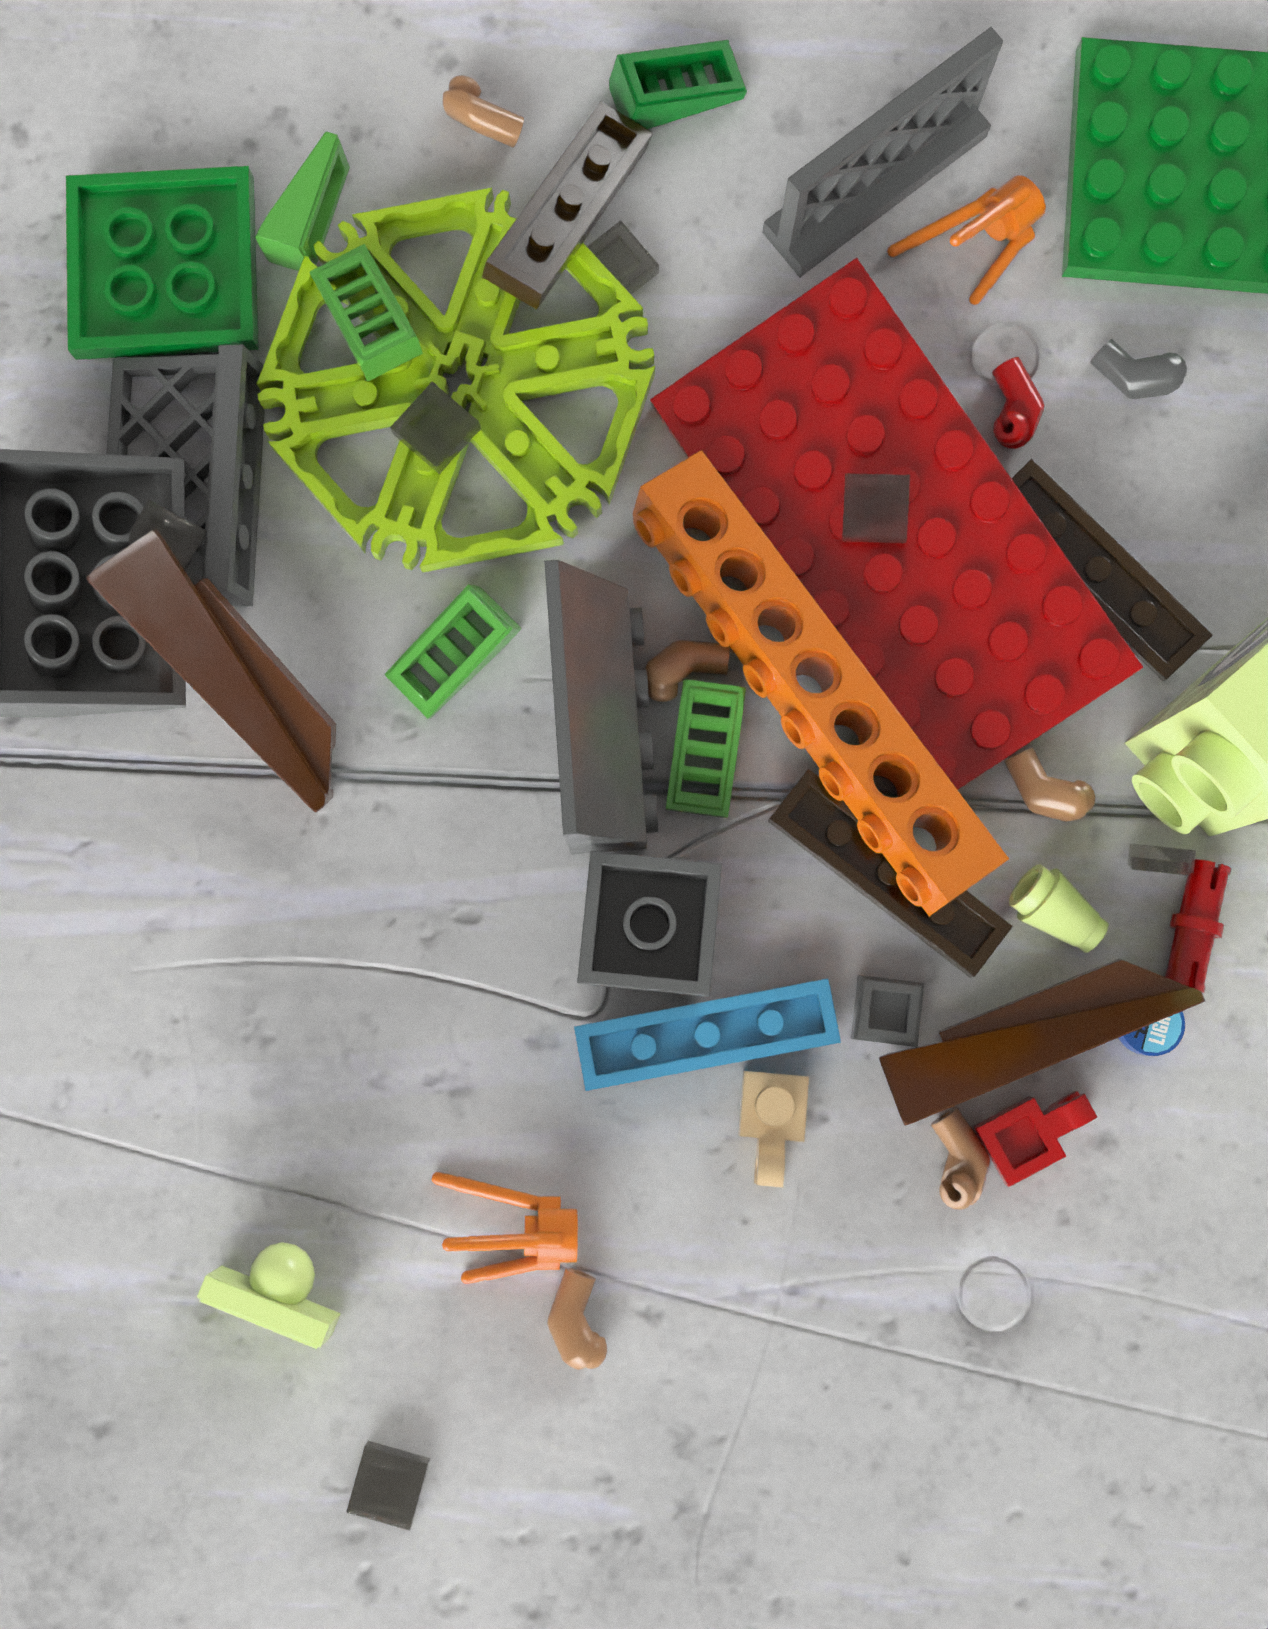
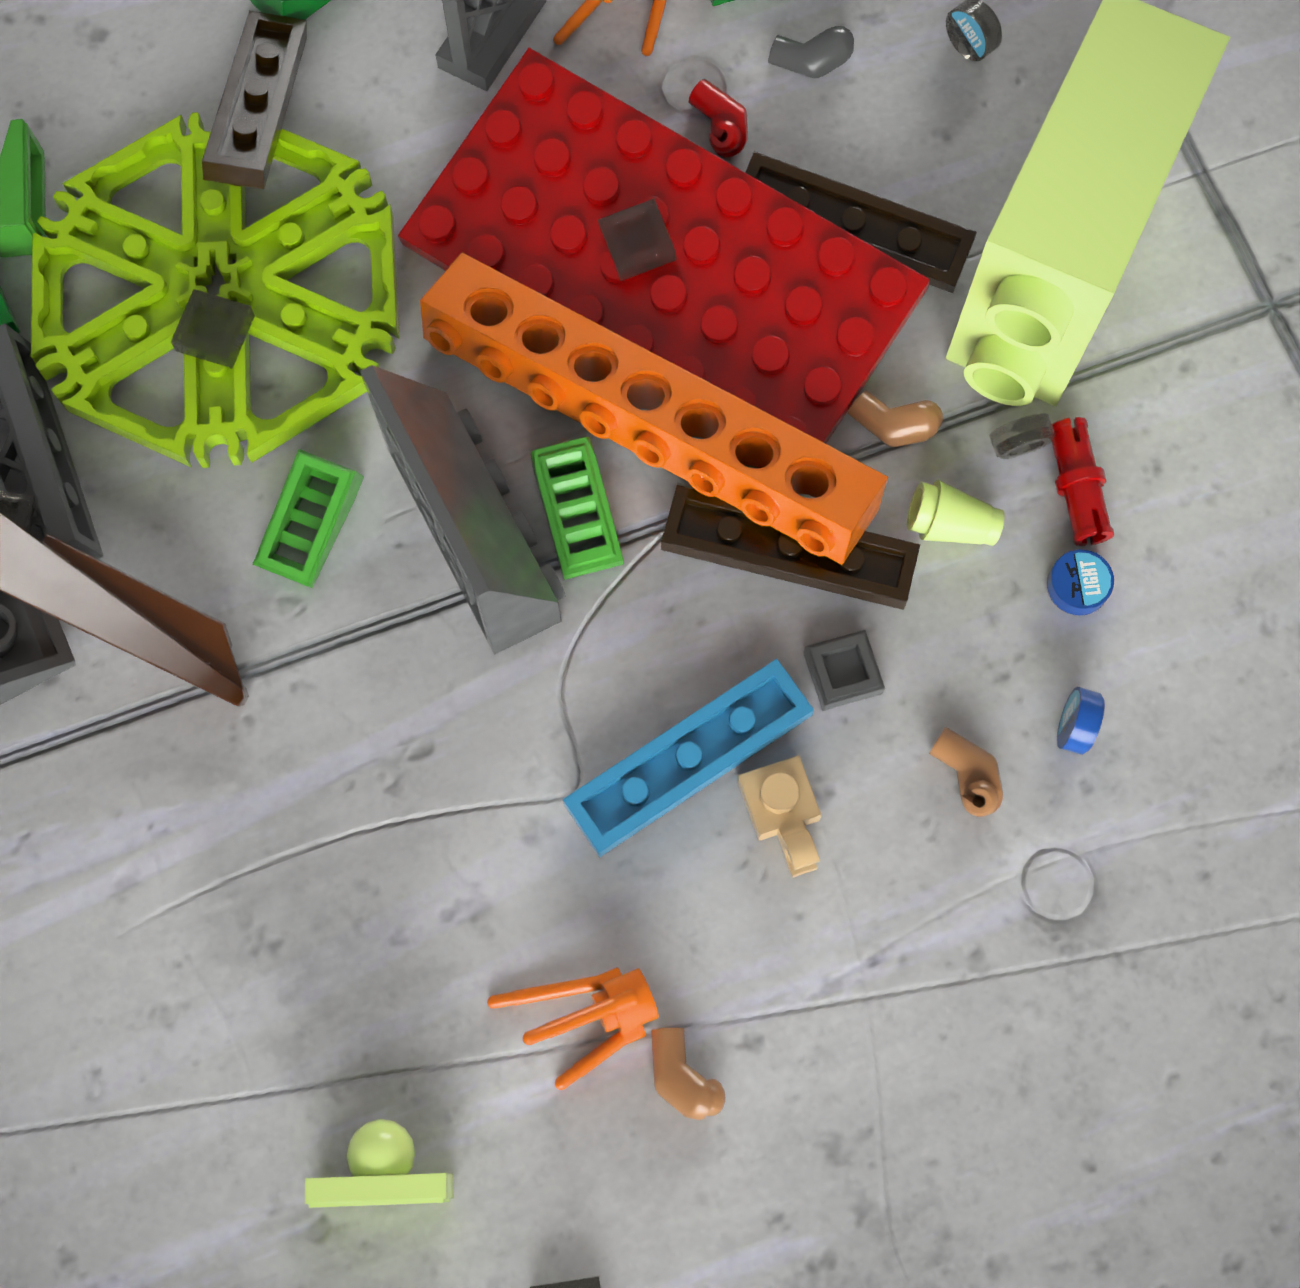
camera: 25 degrees left, 10 degrees down
bright green slope [309,244,423,381] -> none
medium nougat arm [442,75,524,148] -> none
dark grey brick [577,851,722,997] -> none
clear smoke tile [587,220,659,295] -> none
medium nougat arm [645,640,730,702] -> none
reddish brown wedge [879,959,1205,1126] -> none
red plate [973,1091,1097,1187] -> none
none -> blue tile [1057,687,1105,755]

